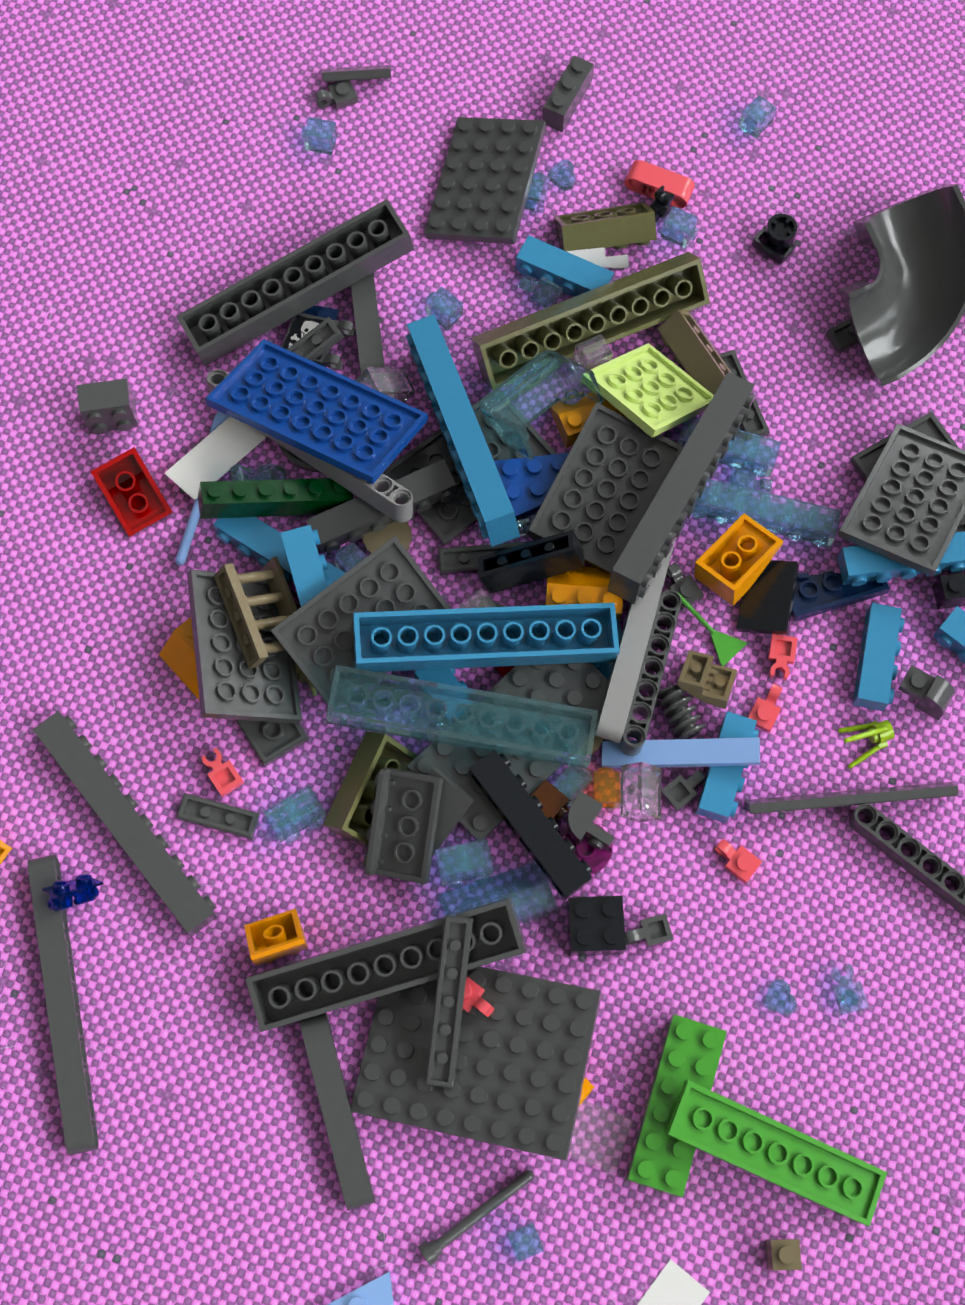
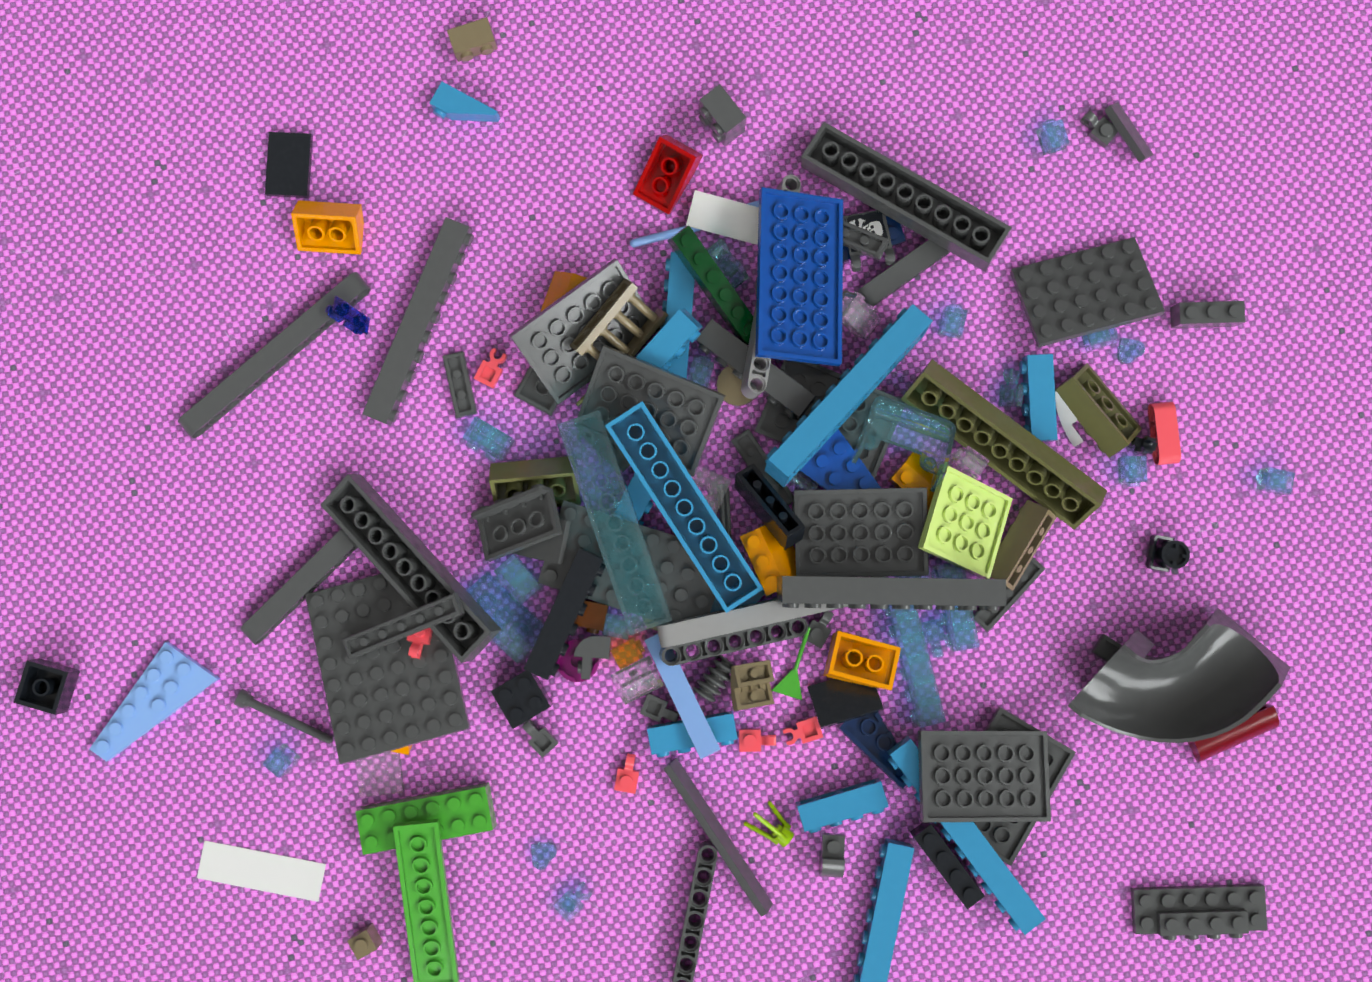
camera: 70 degrees right, 15 degrees up
light orange slope [244,908,308,966] -> none

